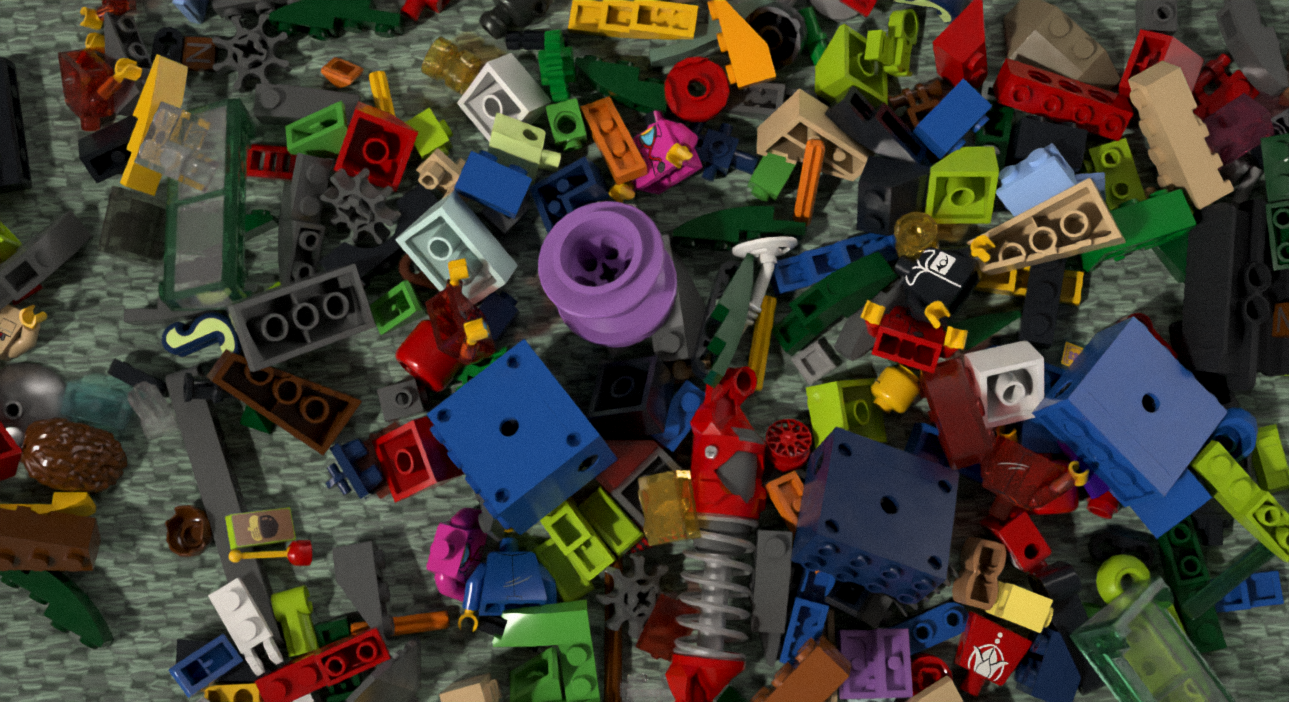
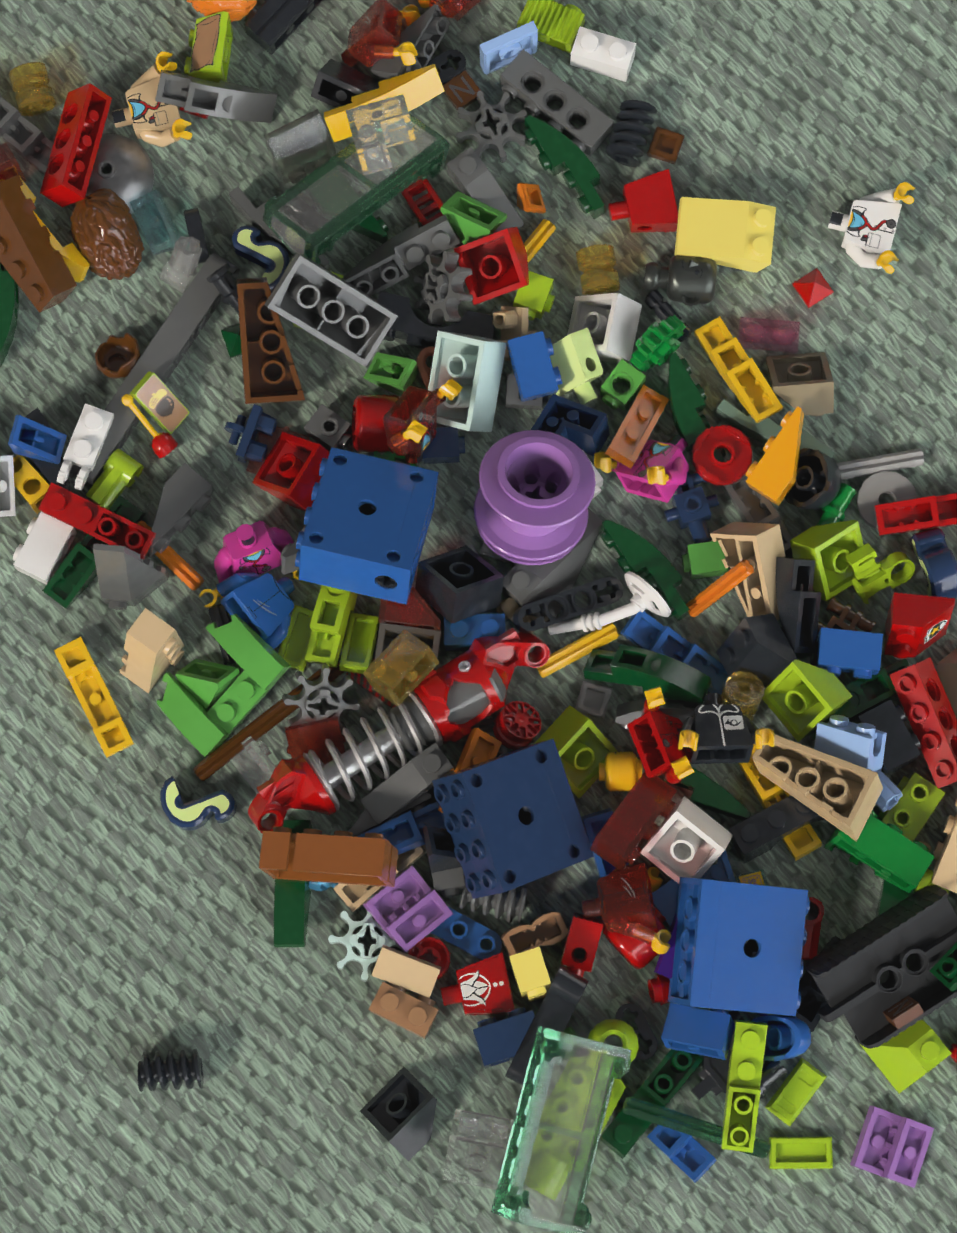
camera: 55 degrees right, 5 degrees down
dark green slope [703,253,754,388] -> none

